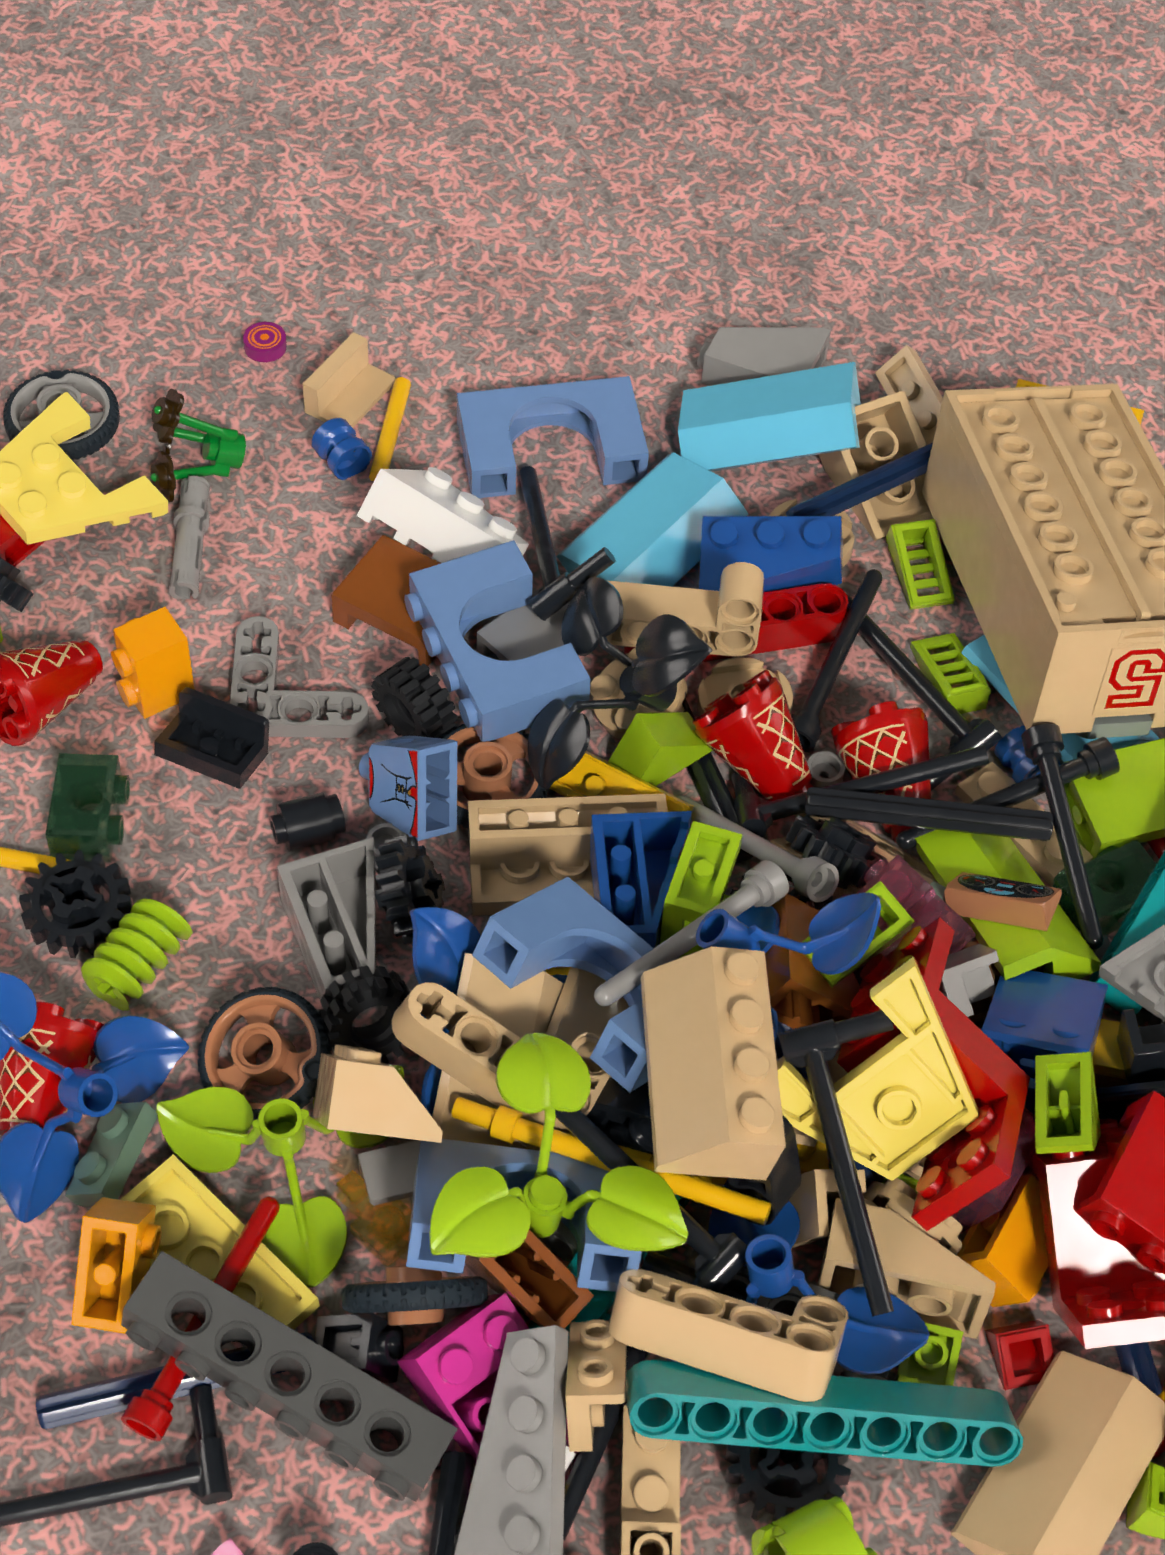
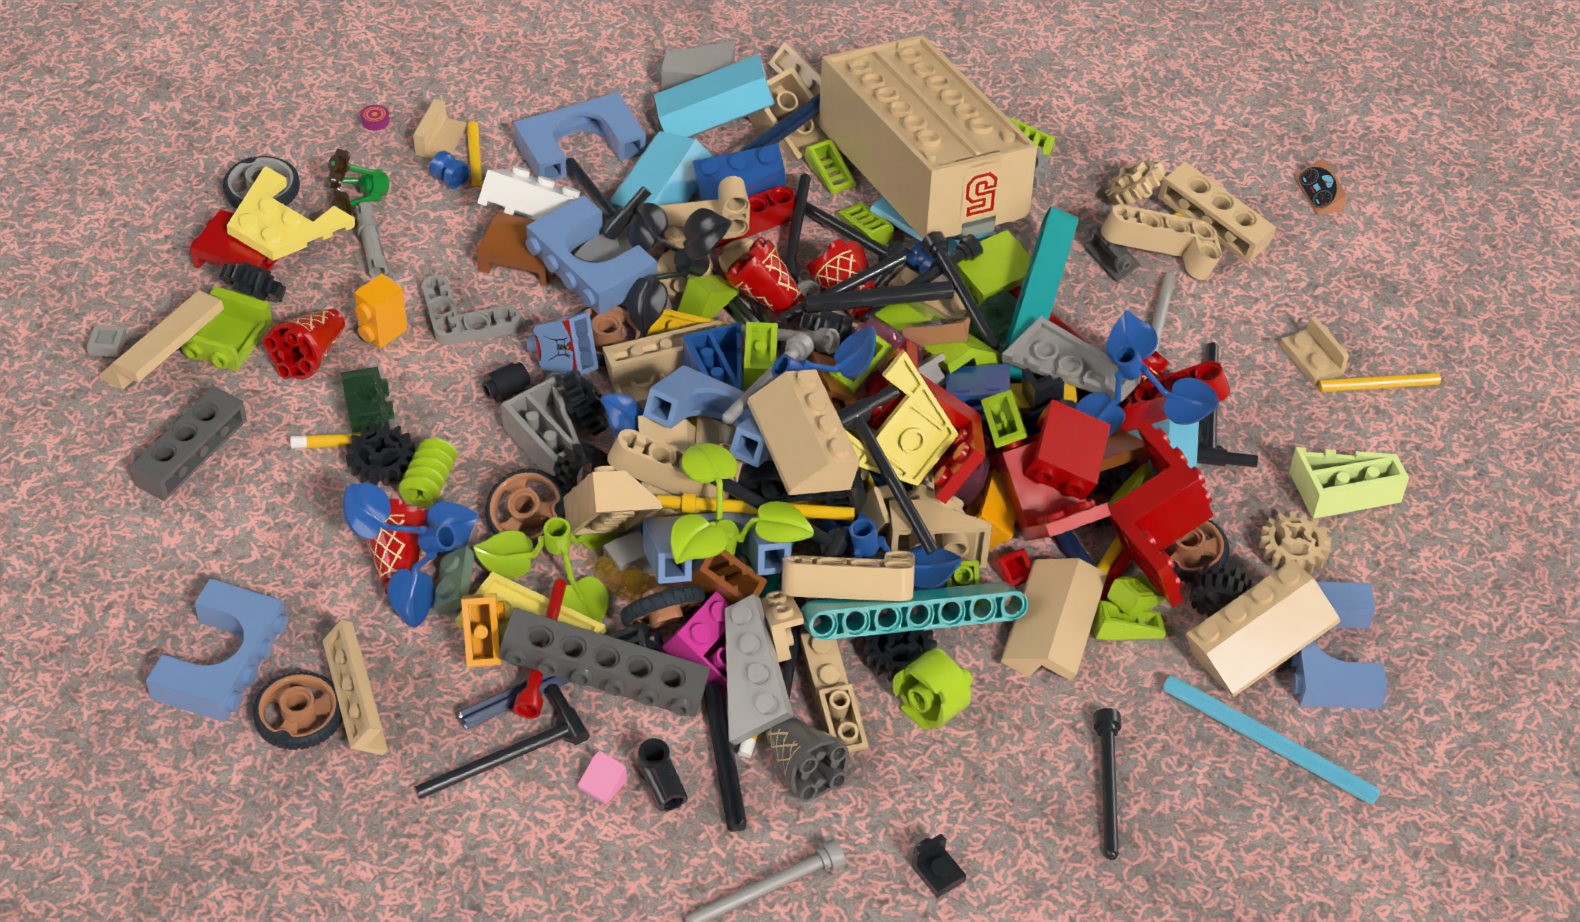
camera: 15 degrees left, 5 degrees down
black bracket [154,687,269,789] -> none
black tyre [371,657,457,738] -> none

